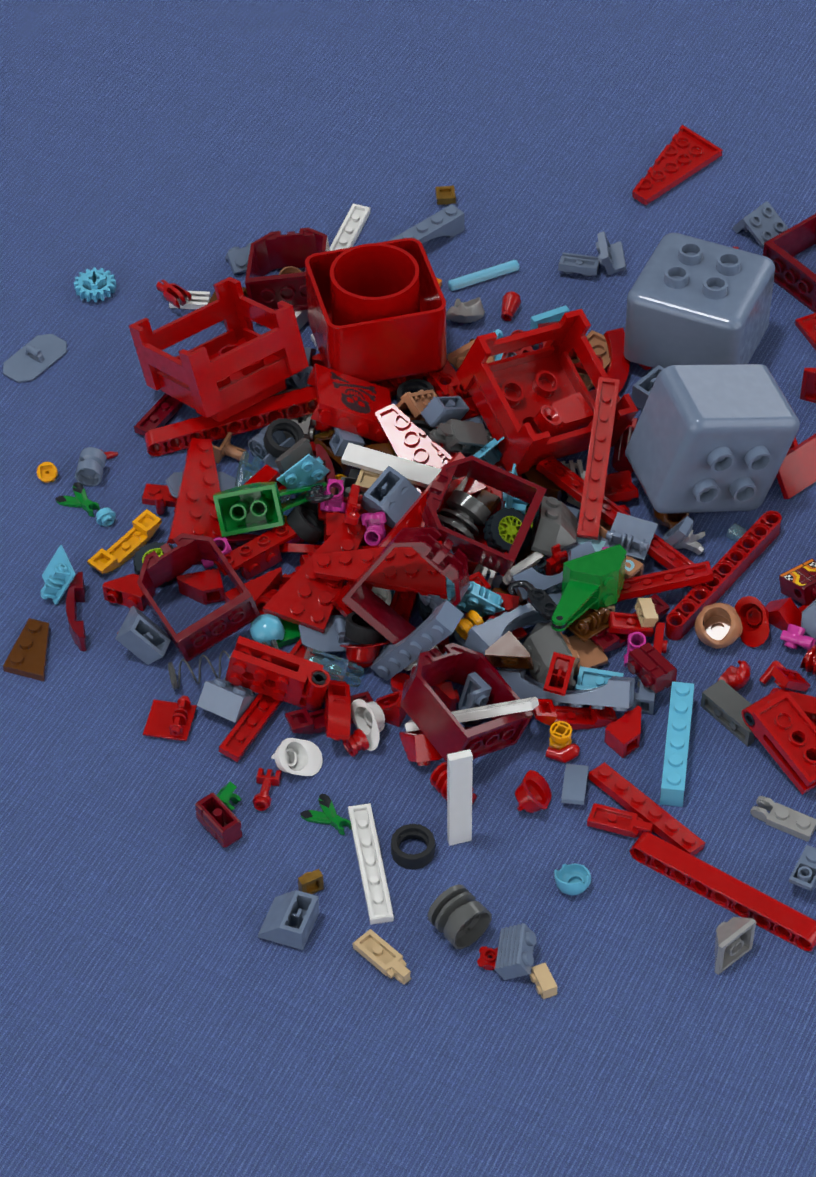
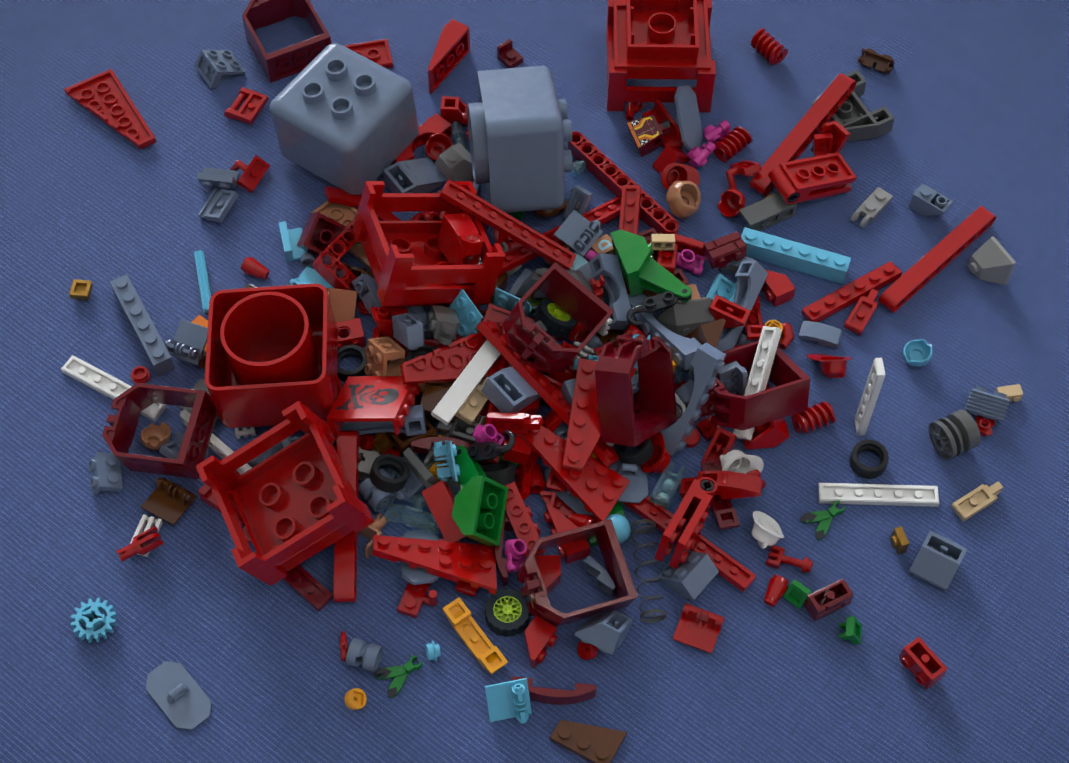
camera: 80 degrees left, 10 degrees up
dark pink plate [361,512,387,546] -> none
none -> red plate [230,155,270,193]
none -> red cone [764,575,789,607]
none -> green tile [838,616,862,645]
none -> red brick [899,637,948,689]

